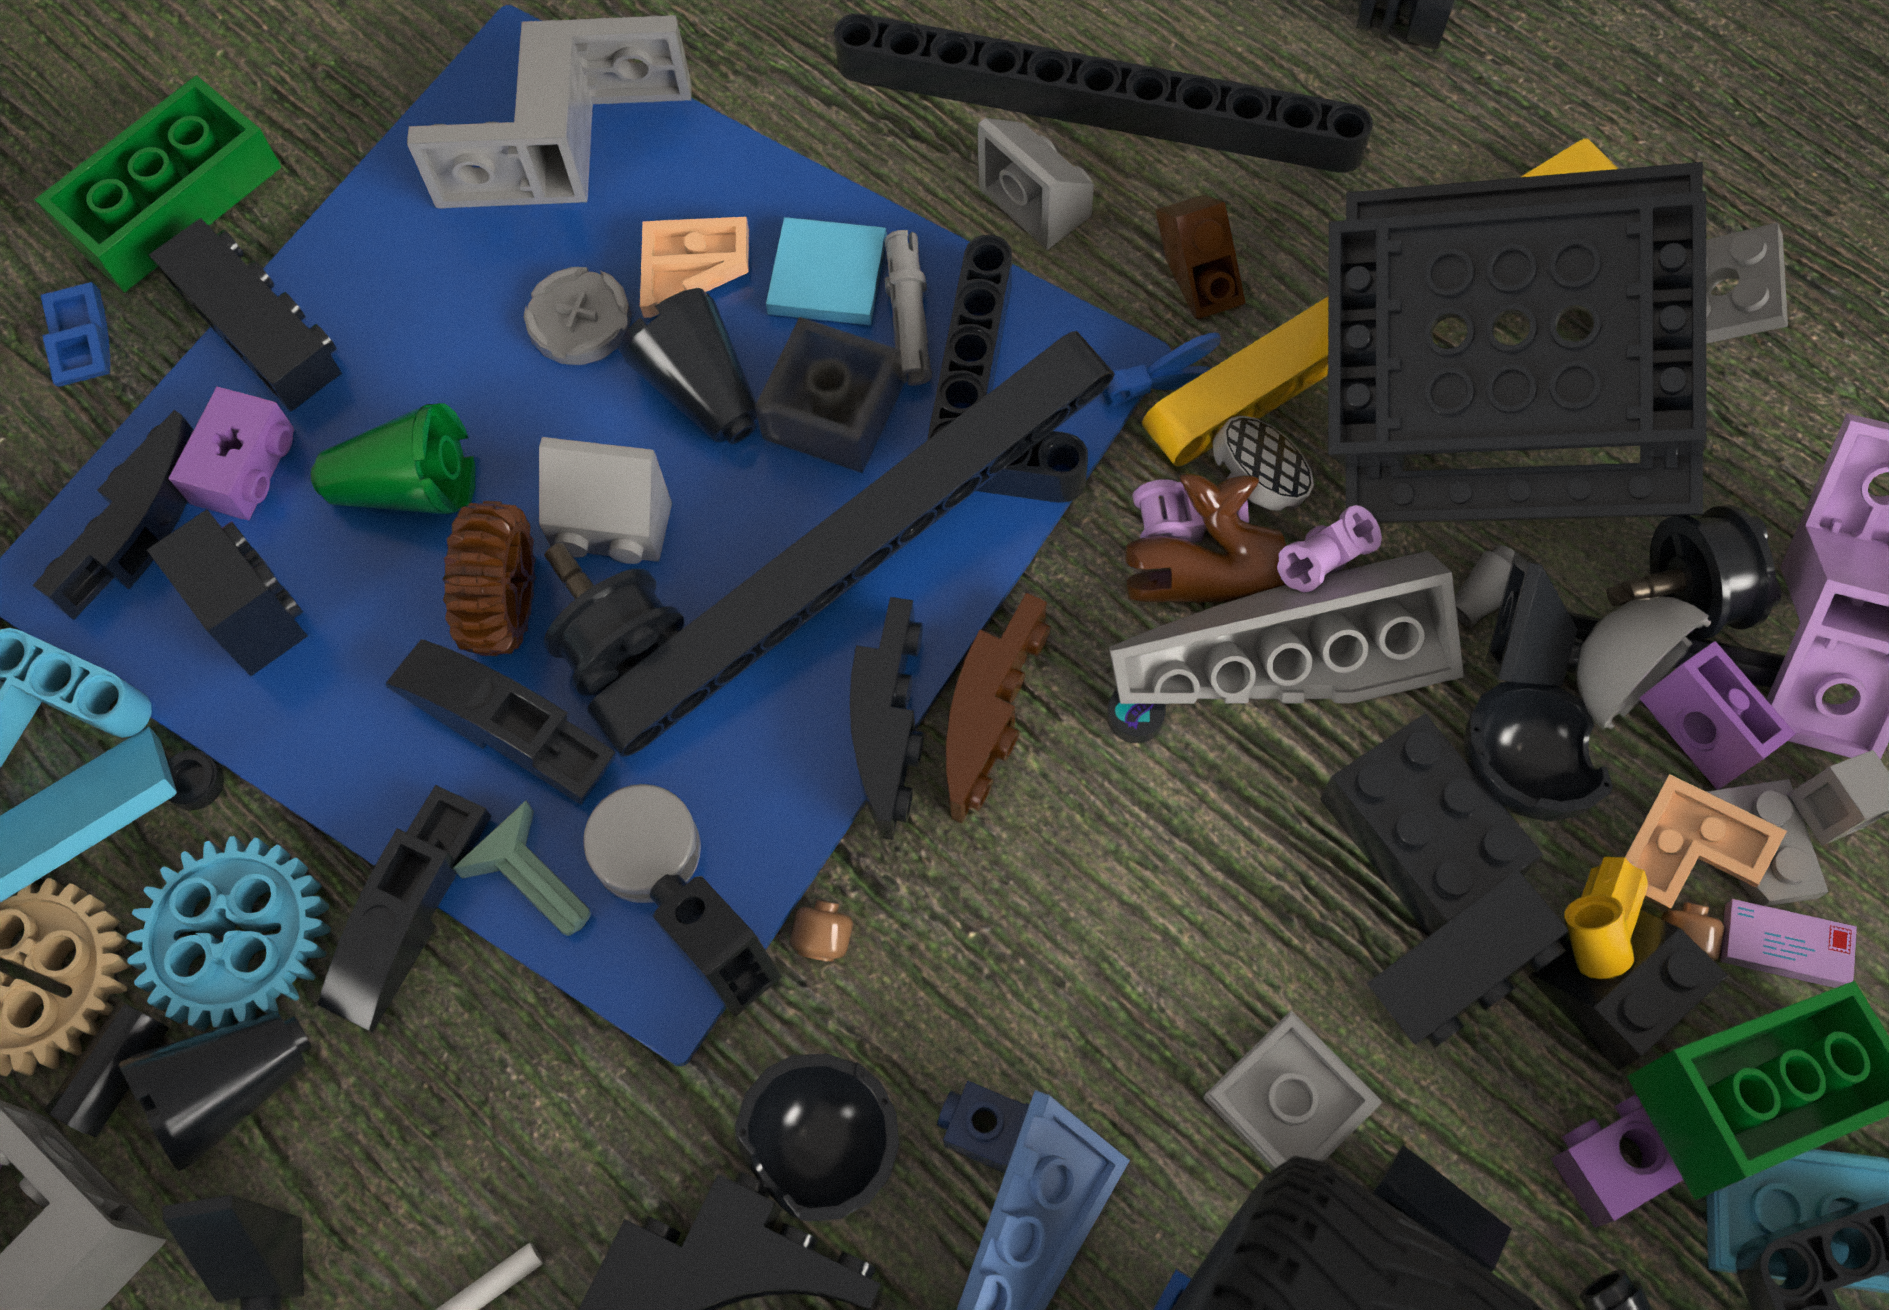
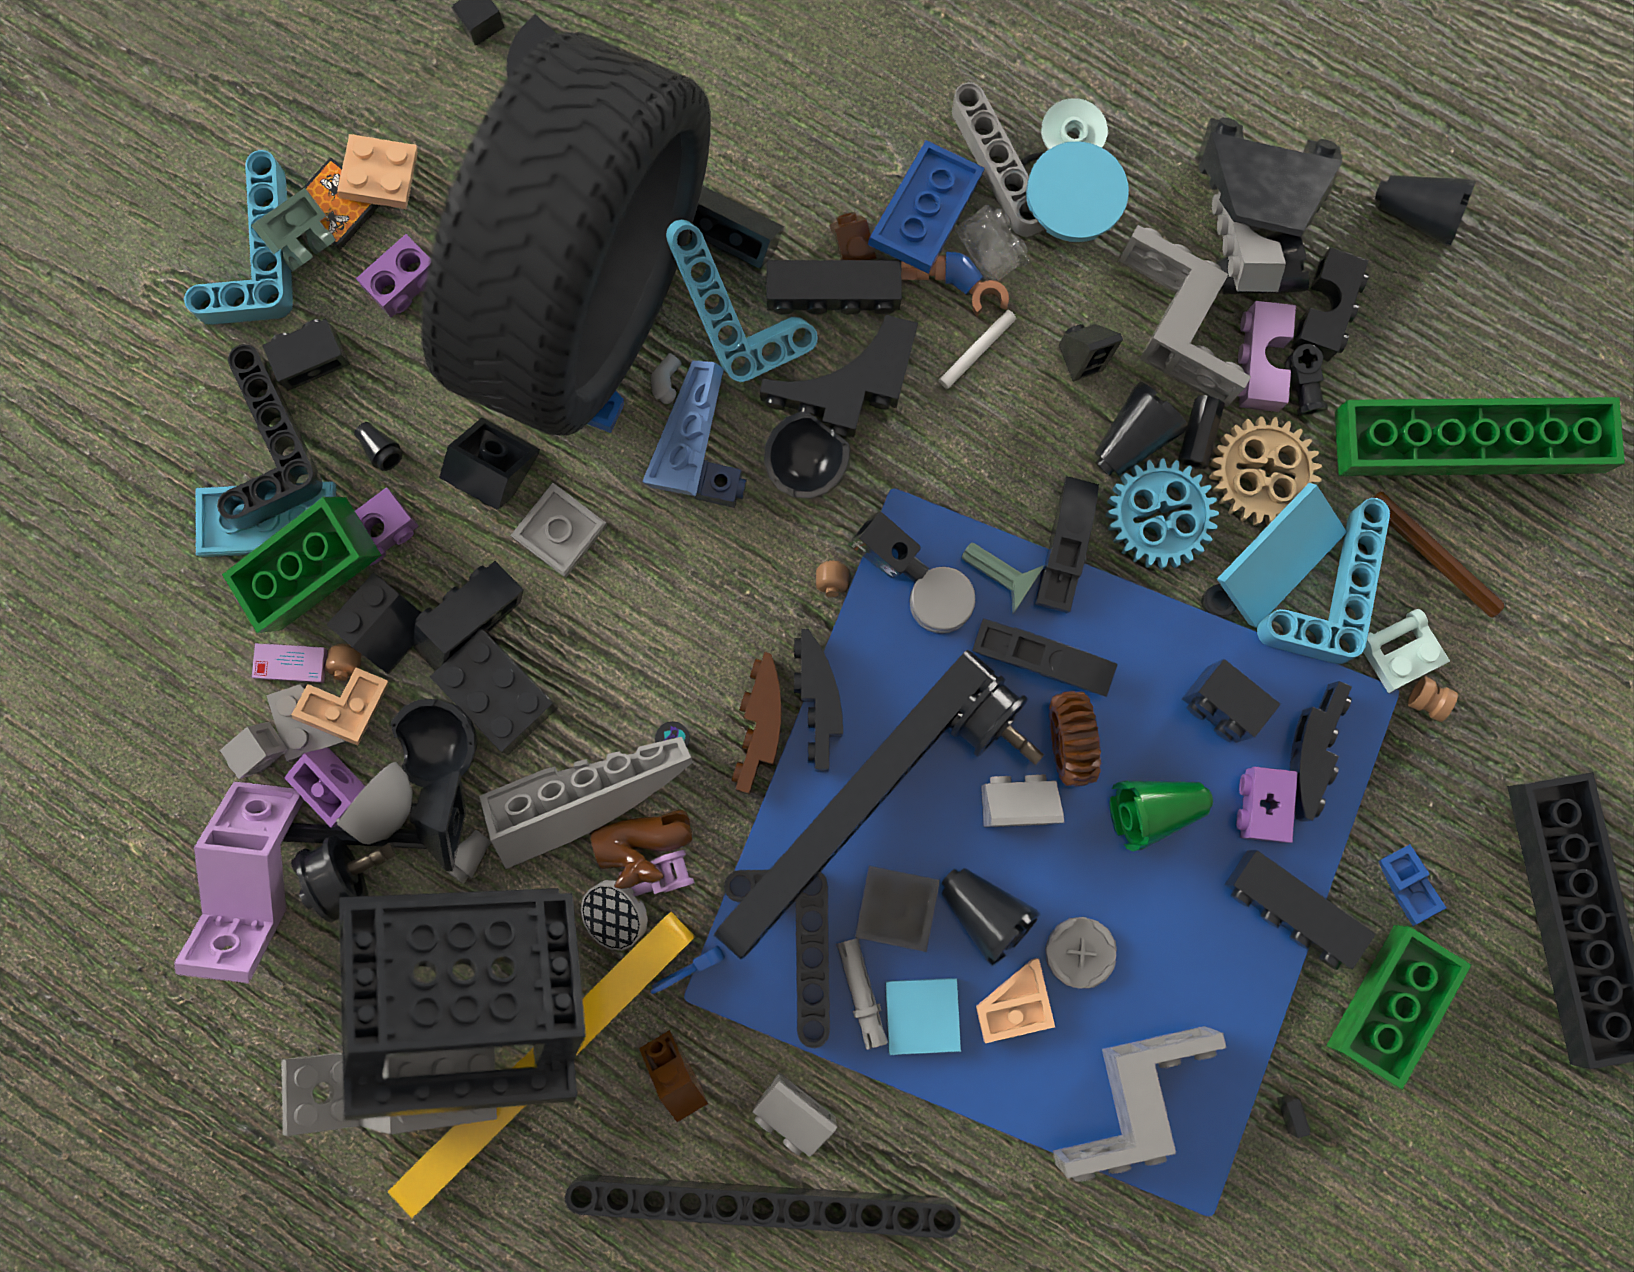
camera: 160 degrees right, 15 degrees up
lavender connector [1277,505,1382,593] -> none
yellow piece [1564,857,1648,979] -> none
none -> black tile [1277,1094,1311,1138]

